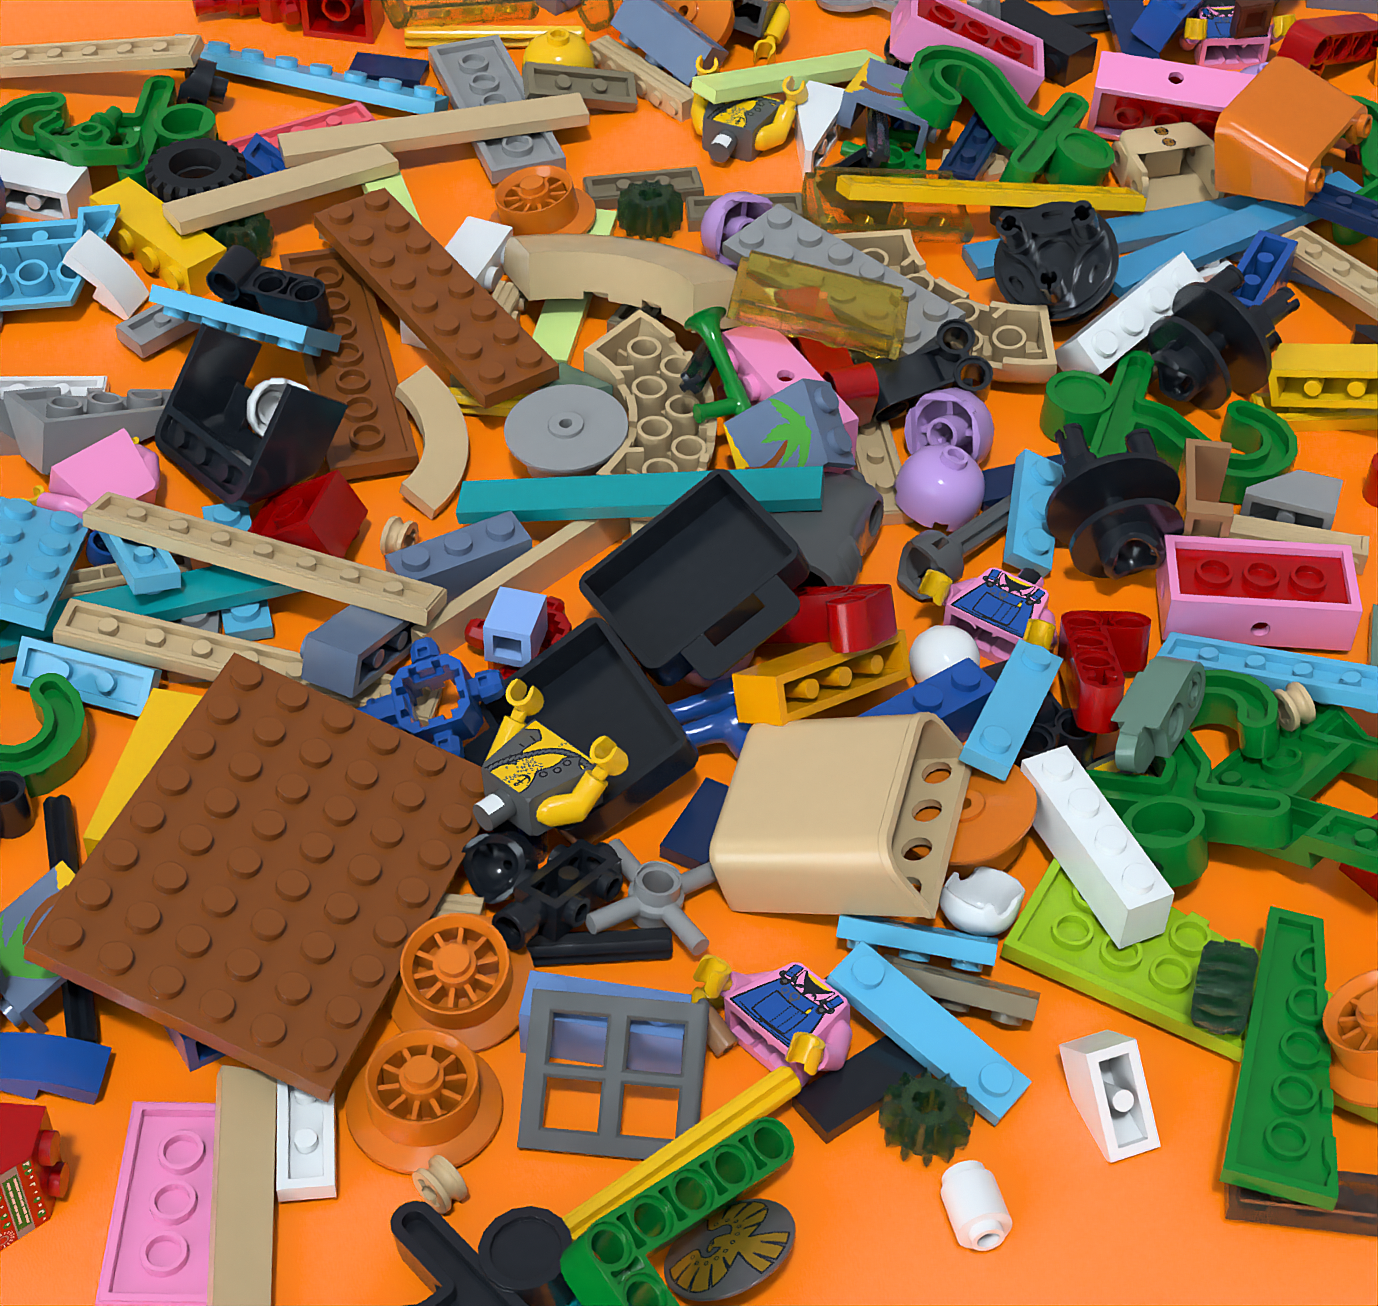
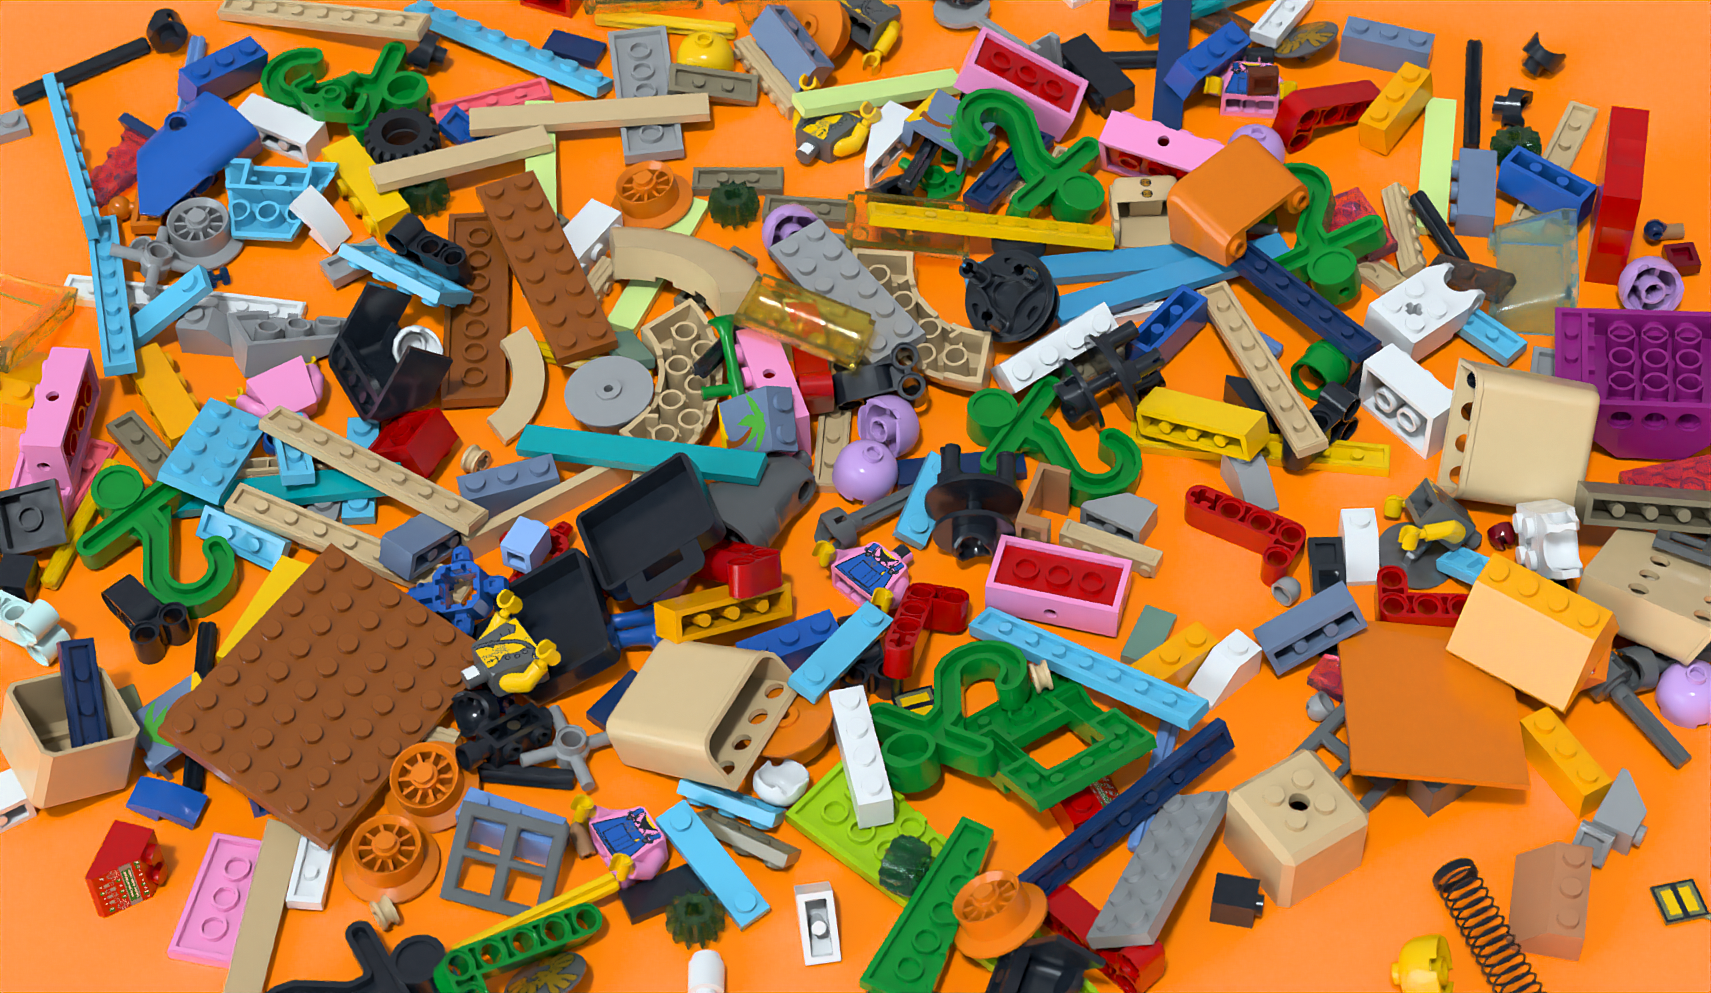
camera: 15 degrees right, 5 degrees up
white hair [909,625,980,684] -> none
sand green piece [1111,656,1206,774] -> none

